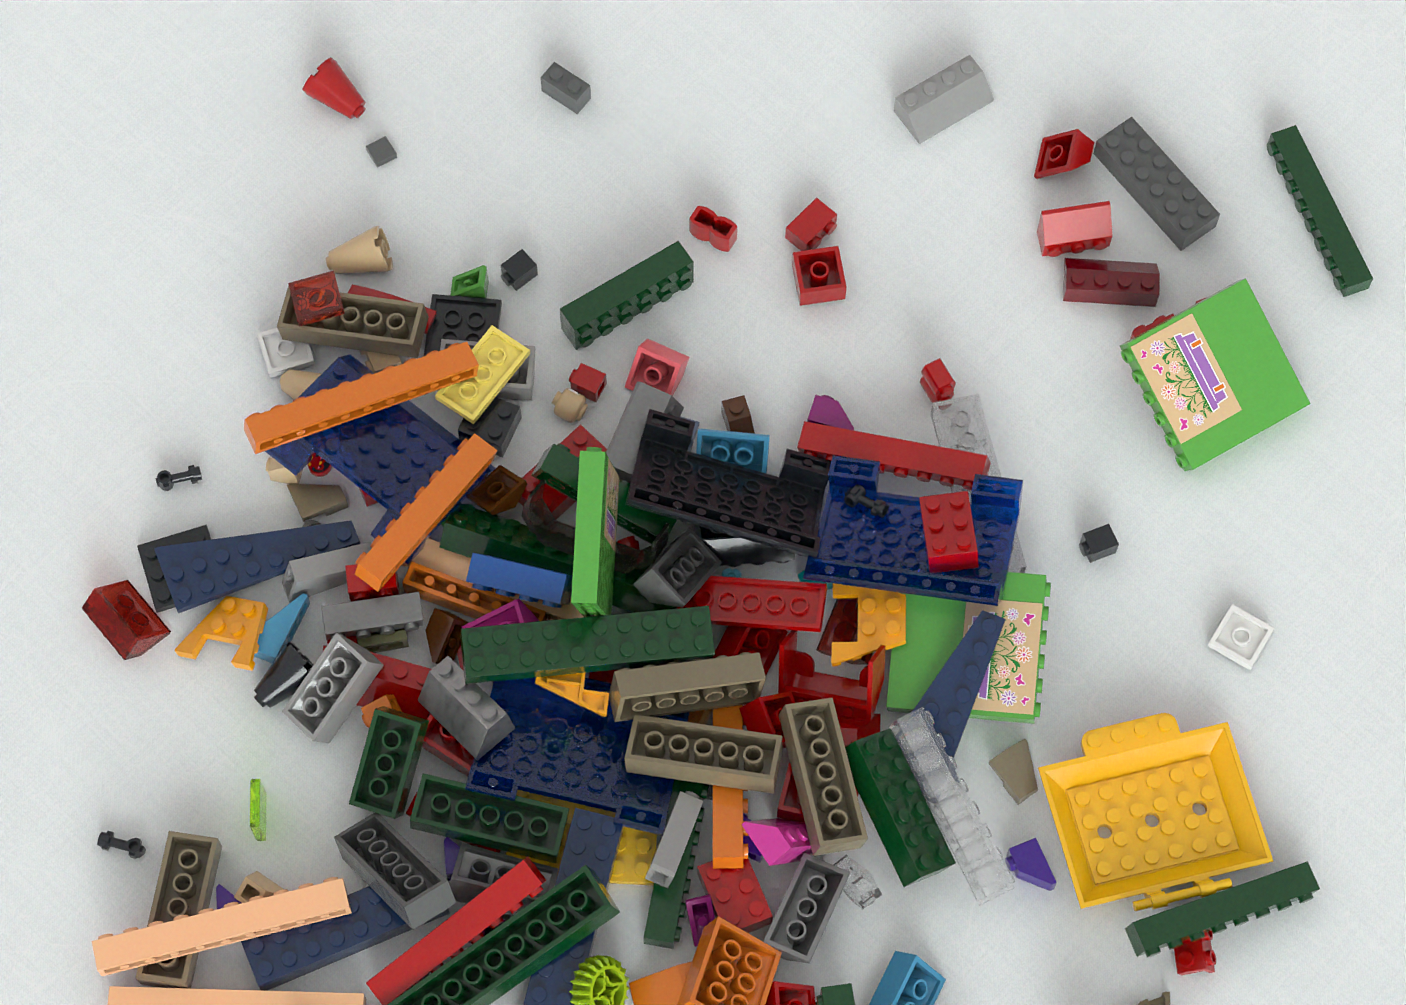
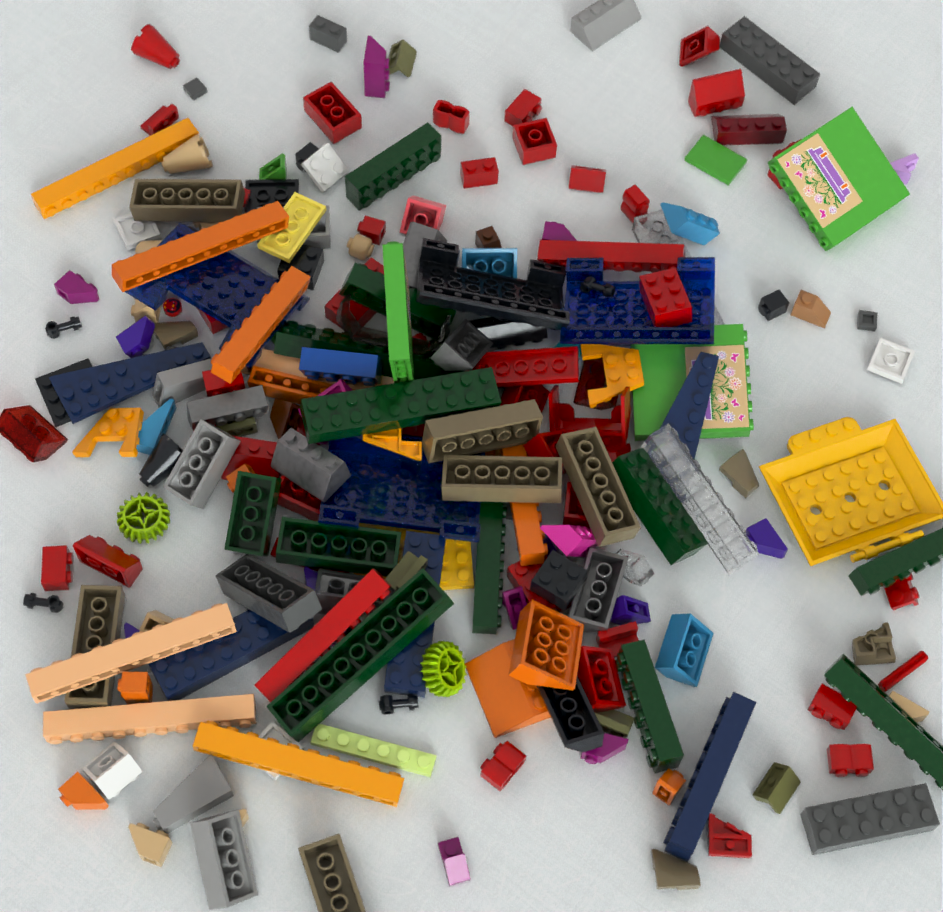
camera: 10 degrees left, 5 degrees down
clear neon green tile [250,779,267,841] -> none
clear red tile [288,270,345,327] -> none
reddish brown slope [465,465,528,515] -> none
light grey slope [645,791,703,888] -> none
dark green brick [1267,125,1373,297] -> none
none -> light orange brick [31,118,199,219]
none -> red brick [41,545,74,591]
none -> magenta slope [54,270,99,304]
none -> red slope [73,535,143,588]
none -> dark purple slope [116,315,155,358]
none -> lime gear [117,492,170,544]
none -> orange brick [118,672,154,705]
none -> red panel [140,104,179,136]
none -> white plate [301,143,349,192]
none -> red brick [303,82,362,144]
none -> magenta slope [363,36,390,98]
none -> olive panel [386,551,428,591]
none -> olive panel [387,40,417,77]
none -> red brick [460,157,499,189]
none -> black brick [530,550,587,611]
none -> red panel [569,165,606,193]
none -> red panel [596,621,639,658]
none -> dark purple slope [610,595,651,625]
none -> dark azure slope [660,203,720,245]
none -> bright green tile [684,135,747,186]
none -> medium nougat slope [791,290,831,329]
none -> dark grey tile [857,310,878,332]
none -> lavender slope [890,153,919,184]

